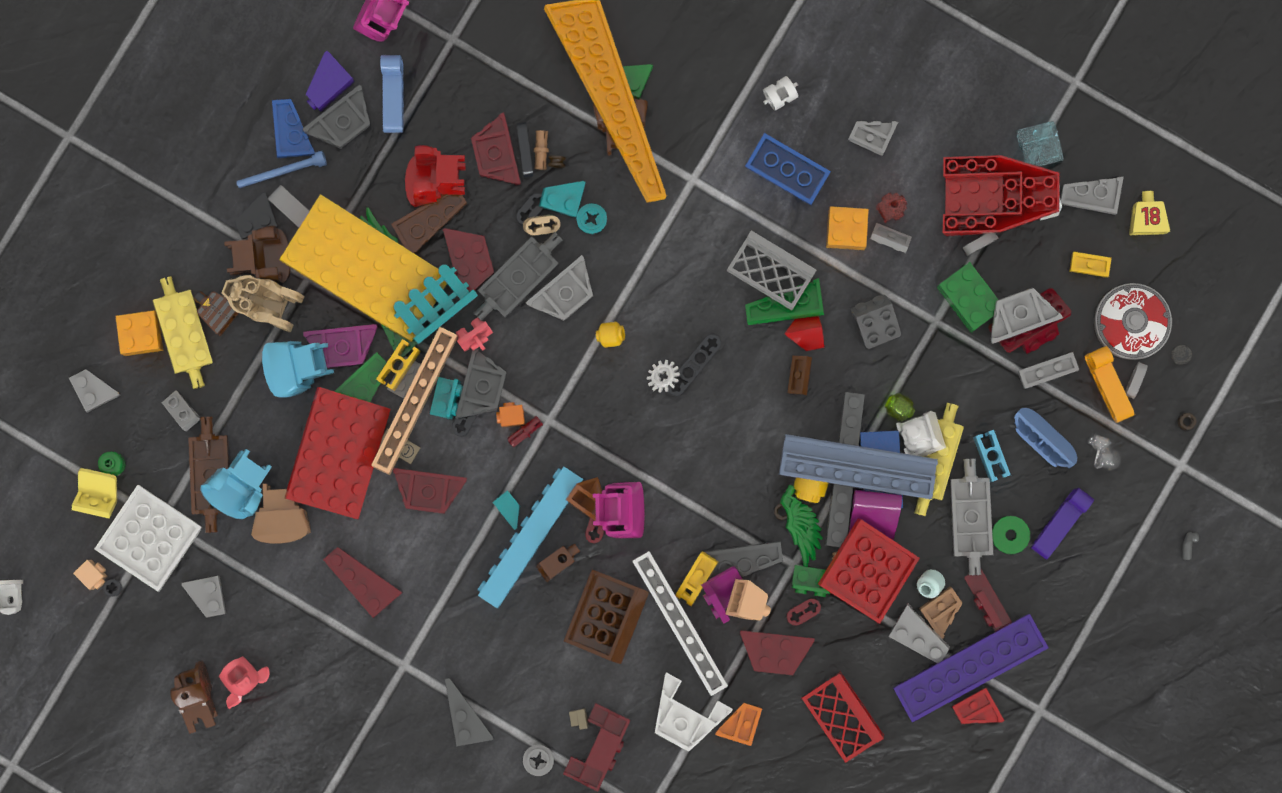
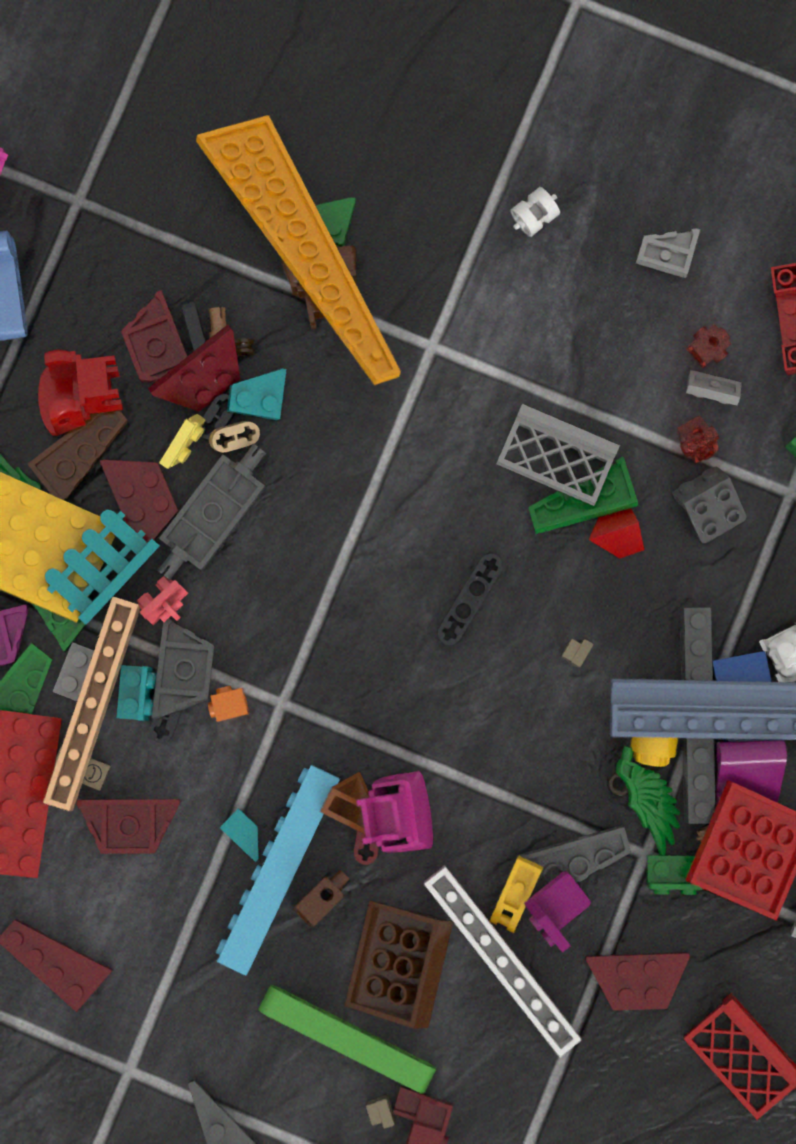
camera: 10 degrees left, 0 degrees up
yellow piece [376,339,421,392] -> none
dark red axle [507,416,543,447] -> none
light grey wing [526,255,593,321] -> none
teal gear [576,203,607,234] -> none
yellow head [596,321,625,348] -> none
white gear [647,360,680,393] -> none
white wing [655,672,733,752] -> none
orange wing [715,703,762,746] -> none
light nougat torso [726,579,771,621] -> none
blue brick [745,133,831,205] -> none
dark red beam [786,599,821,626] -> none
reddish brown plate [787,355,812,395] -> none
light orange brick [826,206,868,250] -> none
clear neon green head [885,393,915,421] -> none
none -> dark red wing [148,324,240,412]
none -> light yellow plate [159,414,206,469]
none -> bright green beam [258,985,437,1094]
none -> dark tan piece [560,639,594,668]
none -> clear red brick [677,415,720,464]

